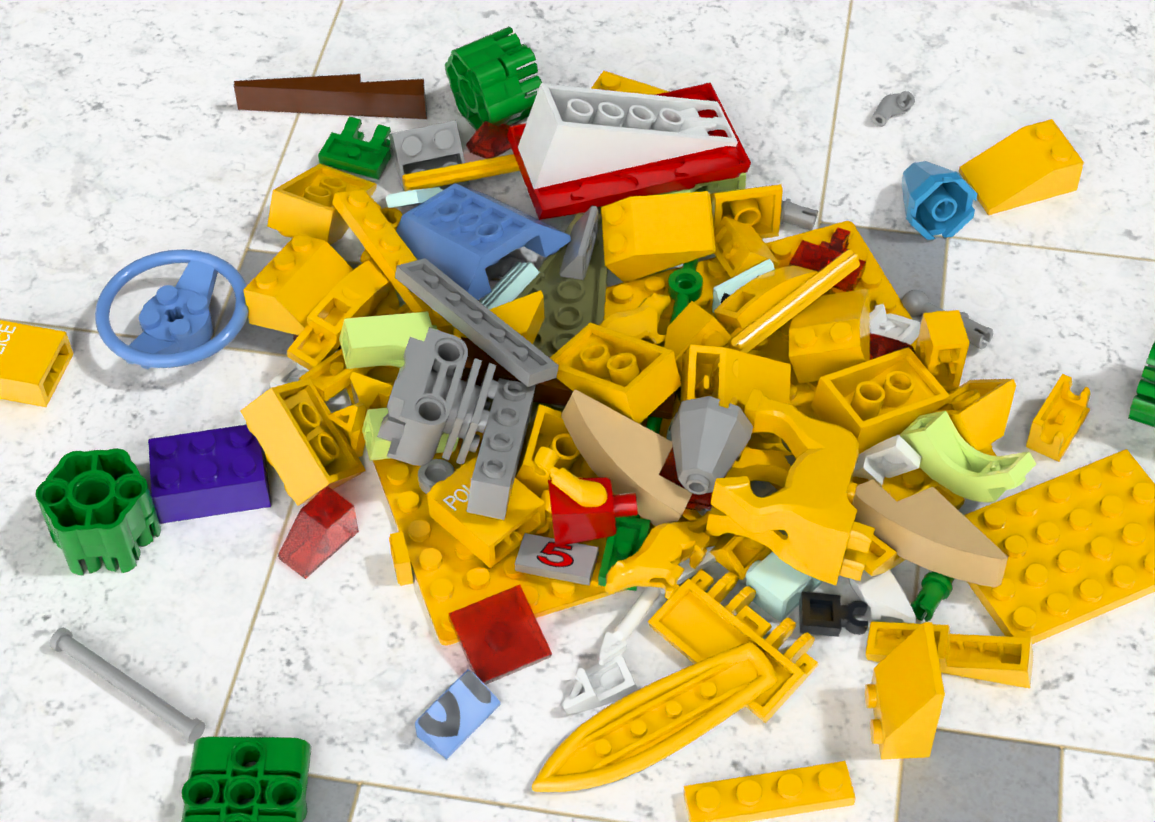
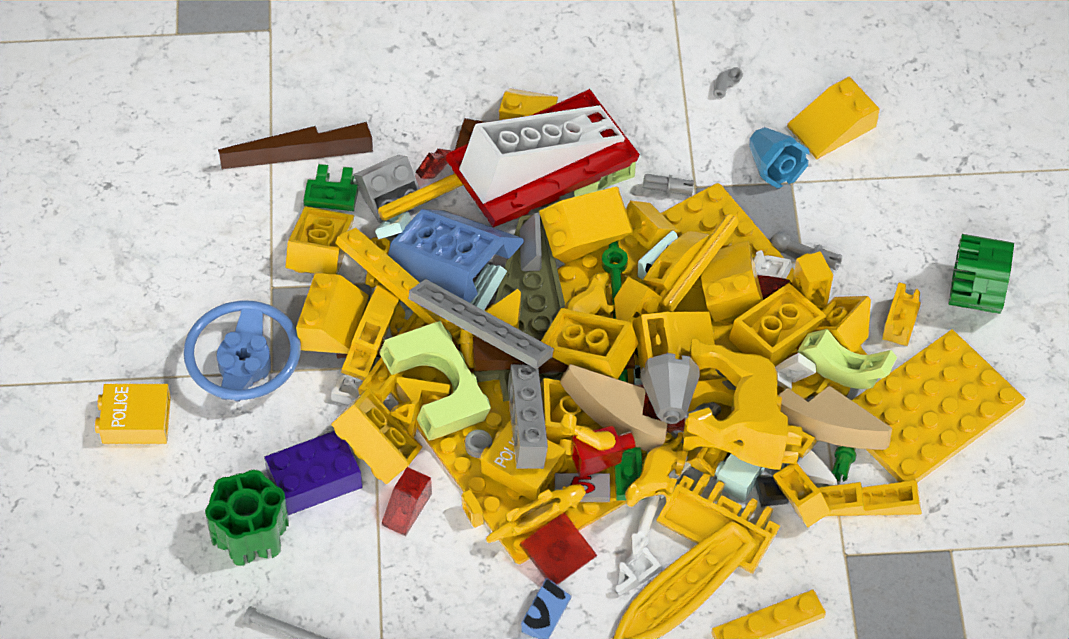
camera: 15 degrees left, 5 degrees up
light grey piece [377,327,499,466] -> none
green piece [445,27,543,137] -> none
yellow slope [710,184,783,239] -> none
clear red hinge [789,227,866,292] -> none
yellow slope [865,622,945,759] -> none
none -> yellow animal [486,484,586,543]
none -> yellow arch [772,463,831,527]

